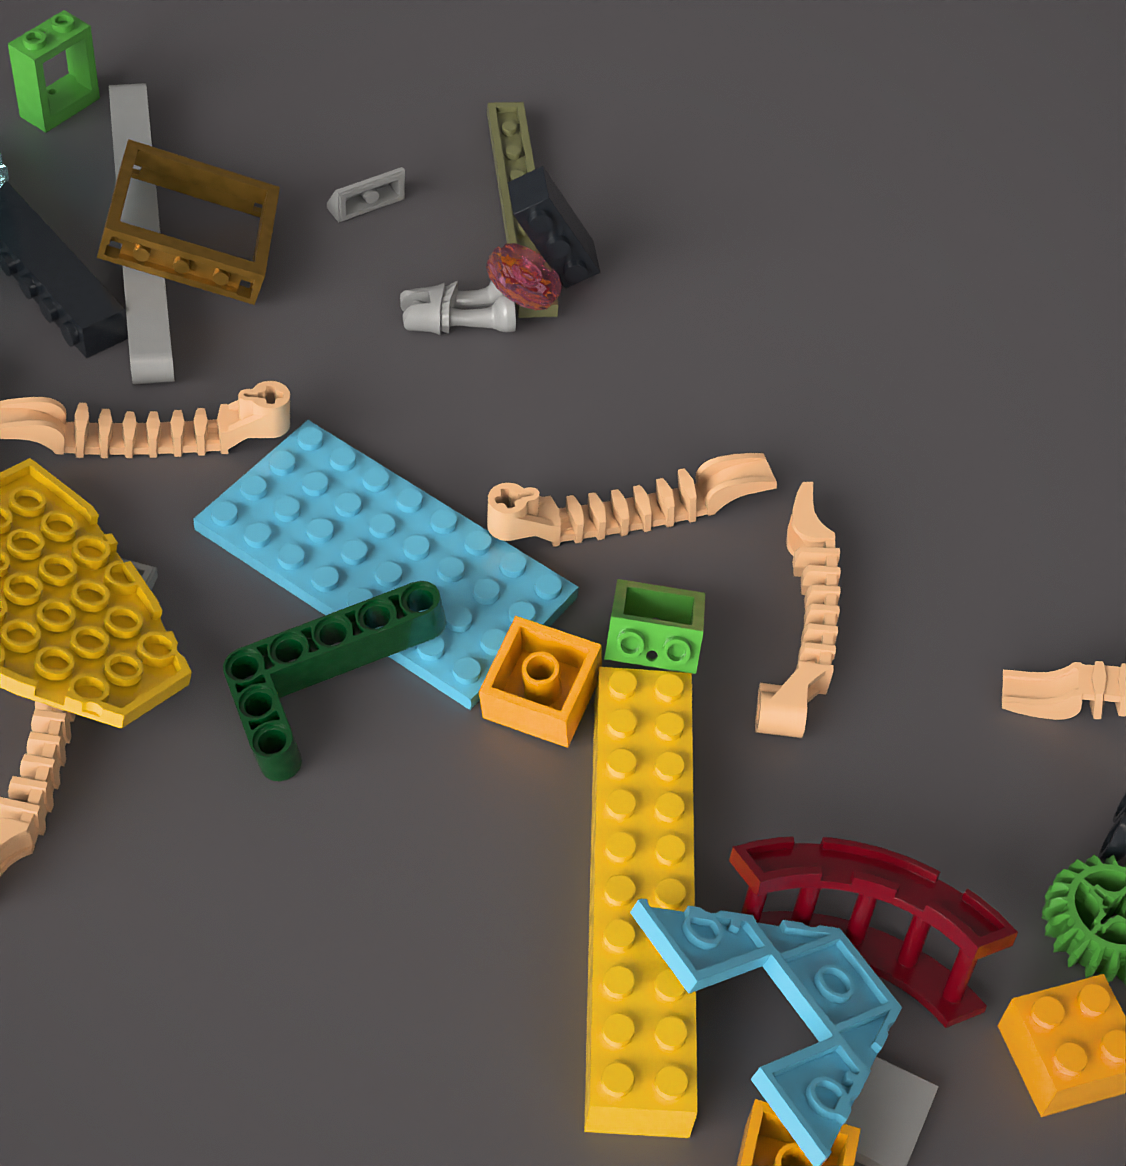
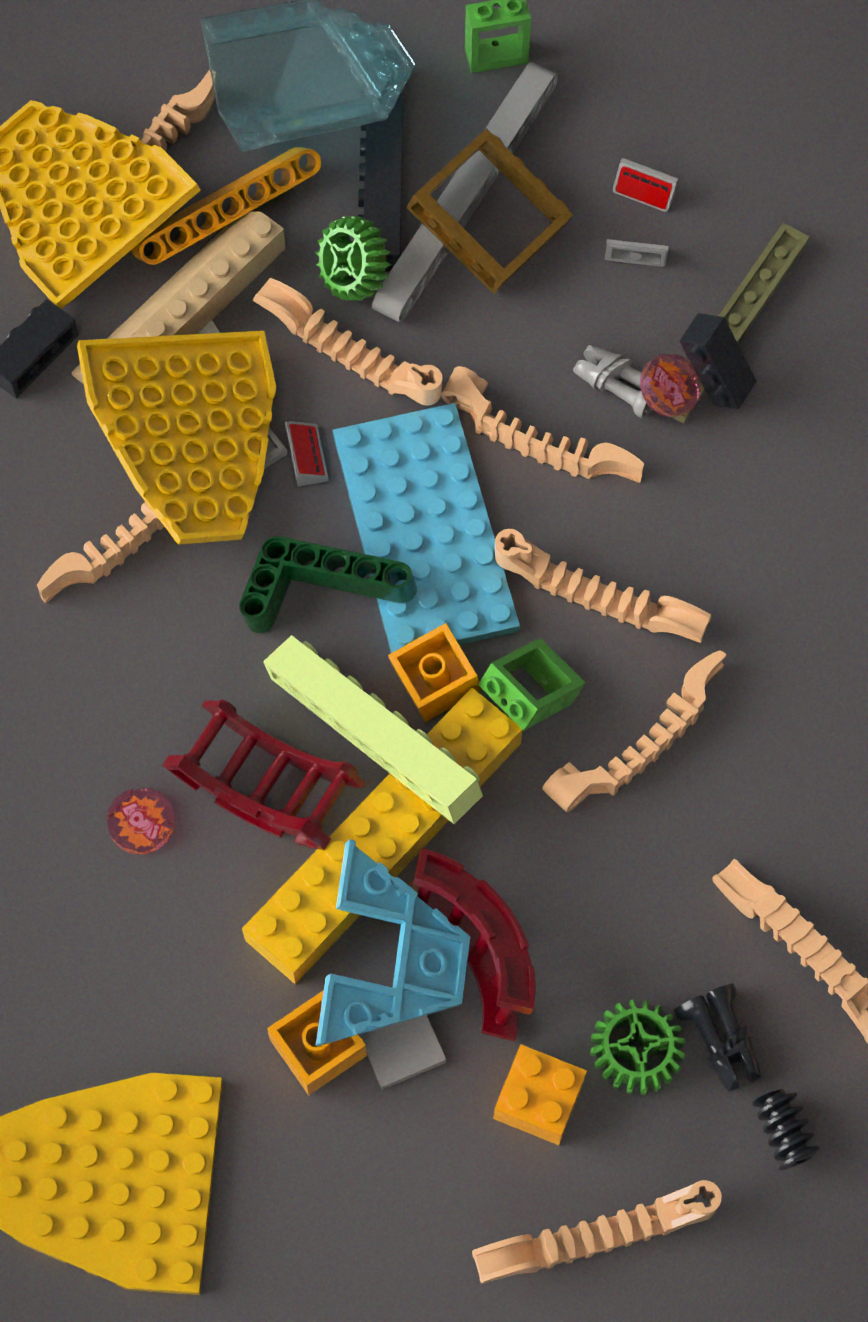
camera: 45 degrees right, 15 degrees up
none -> clear pink tile [107,787,175,854]
none -> dark red fence [162,699,366,850]
none -> yellowish green brick [263,635,483,824]
none -> slope [285,421,329,487]
none -> bright green gear [315,216,391,301]
none -> light nougat piece [441,366,644,483]
none -> slope [613,158,678,212]

